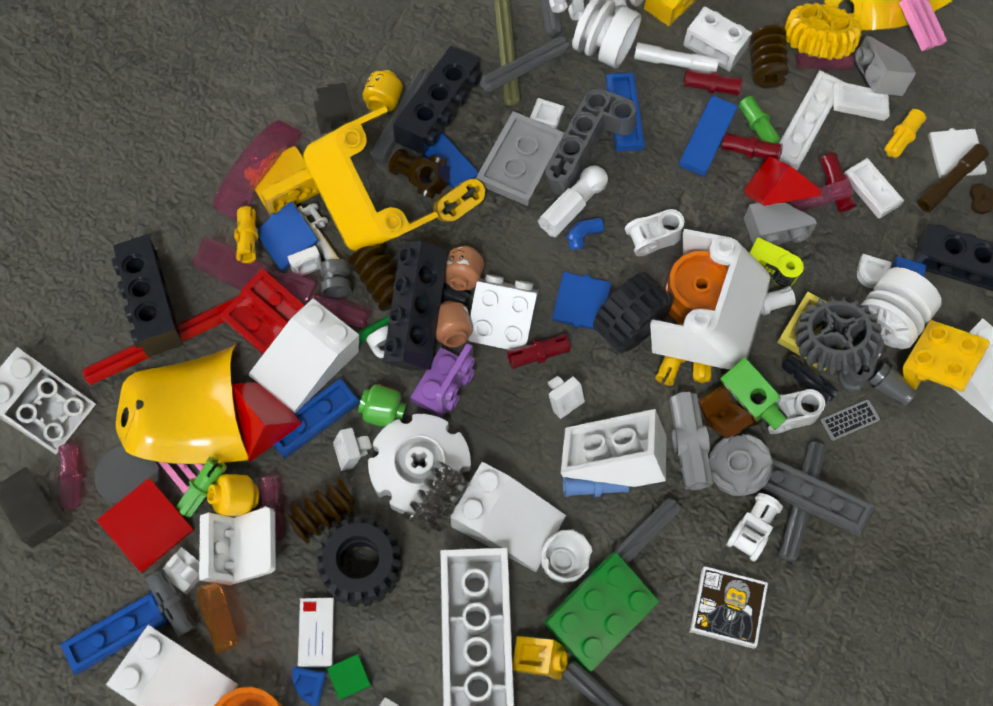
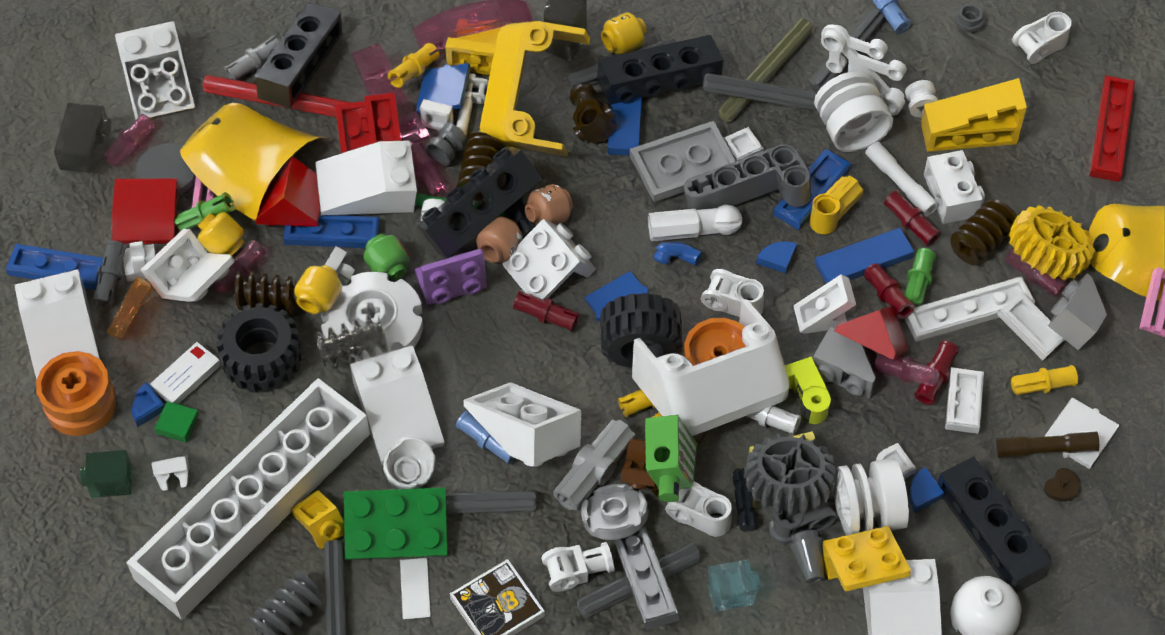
camera: 45 degrees right, 10 degrees down
yellow beam [433,179,485,222] -> none
white tile [548,376,585,419] -> none
sticker [821,400,880,441] -> none
none -> light grey pin [224,36,280,80]
none -> yellow head [294,265,342,314]
none -> white sticker [400,558,430,619]
none -> clear light blue brick [707,559,761,612]
none -> blue tile [756,241,797,274]
none -> white slope [793,275,856,334]
none -> yellow piece [810,175,863,235]

